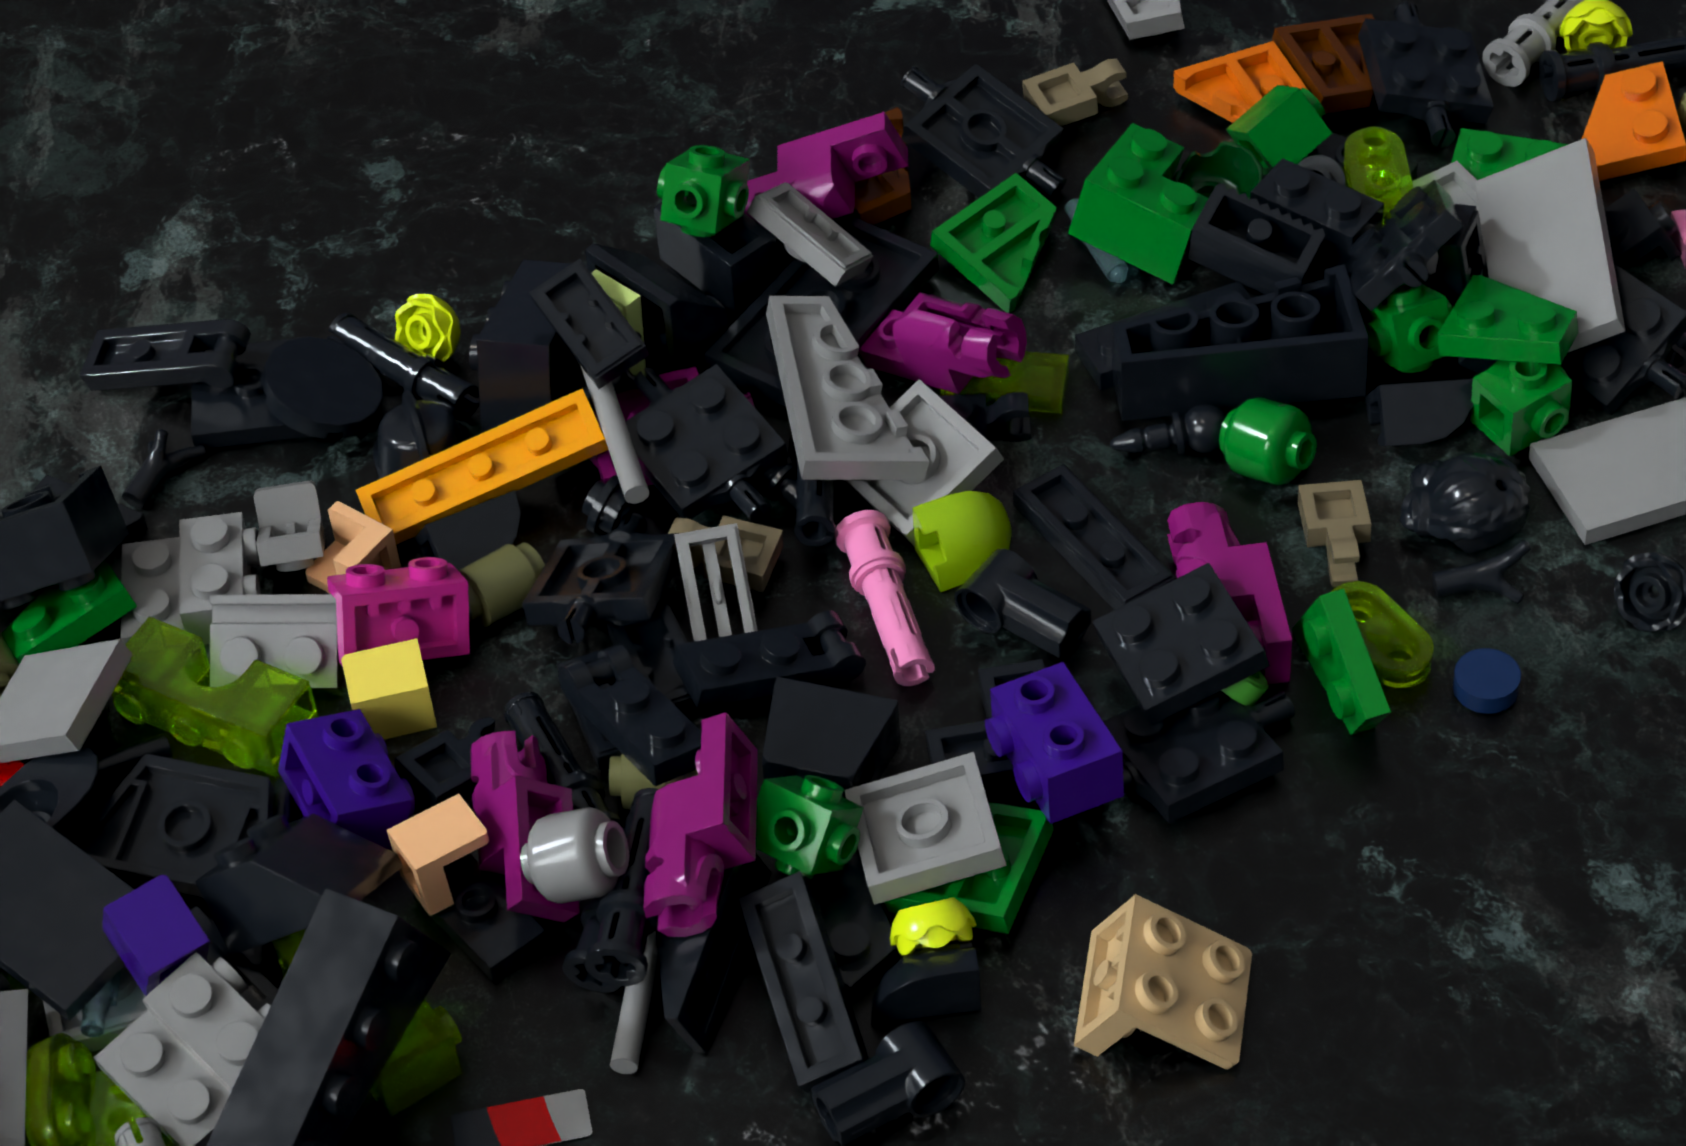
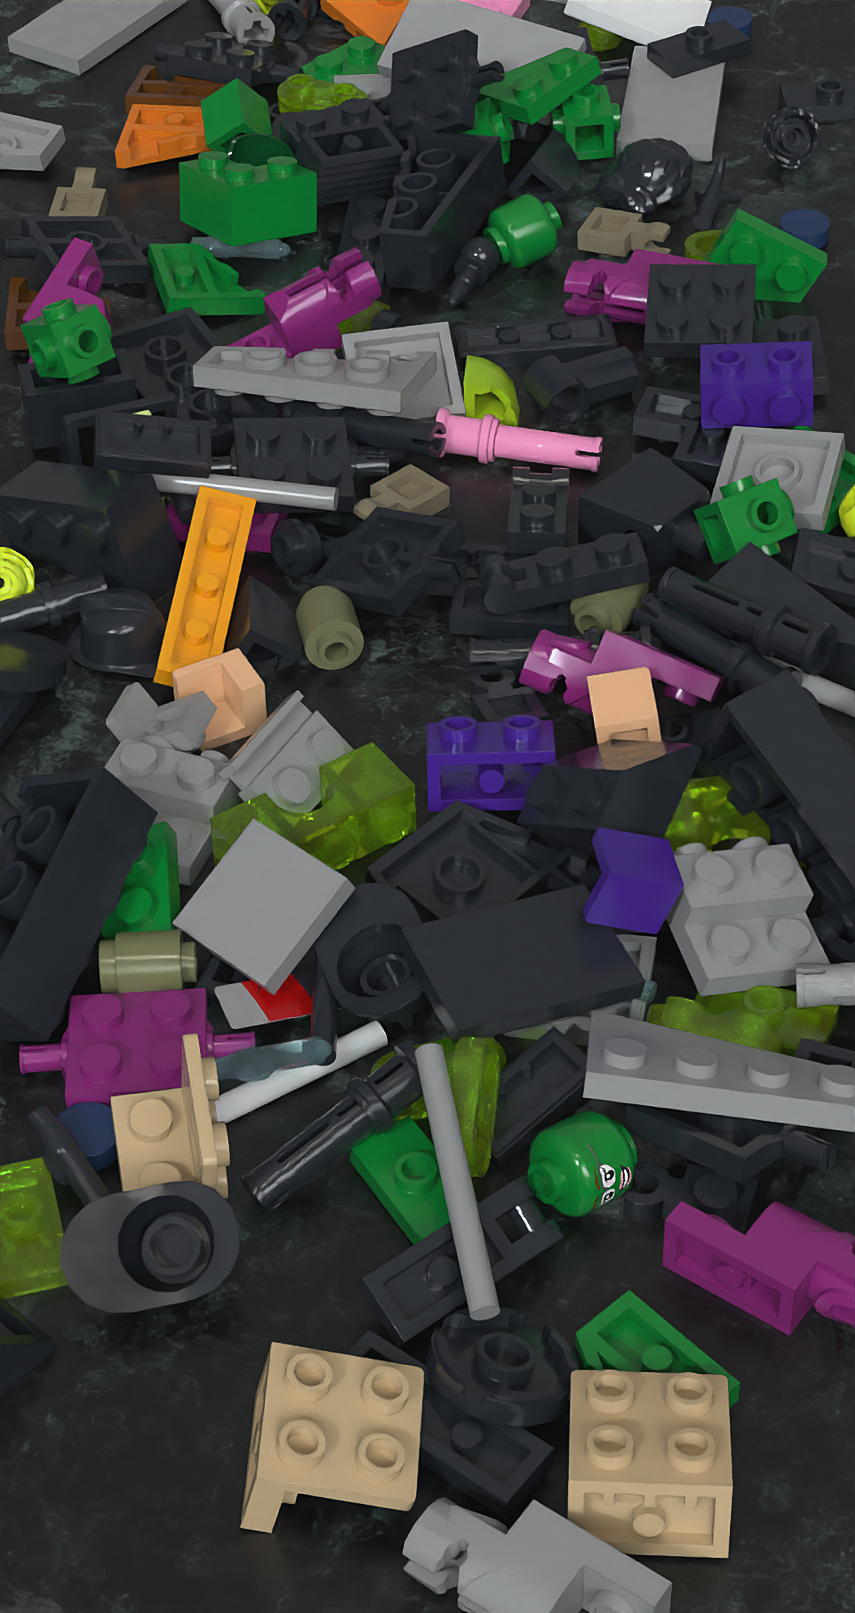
camera: 65 degrees left, 5 degrees down
dark pink bracket [327,557,470,667] -> none
light yellow panel [341,638,437,740] -> none
light grey head [520,807,629,904] -> none
magenta plate [644,712,758,937] -> none
light grey tile [674,523,758,641] -> none
light grey plate [746,182,874,287] -> none

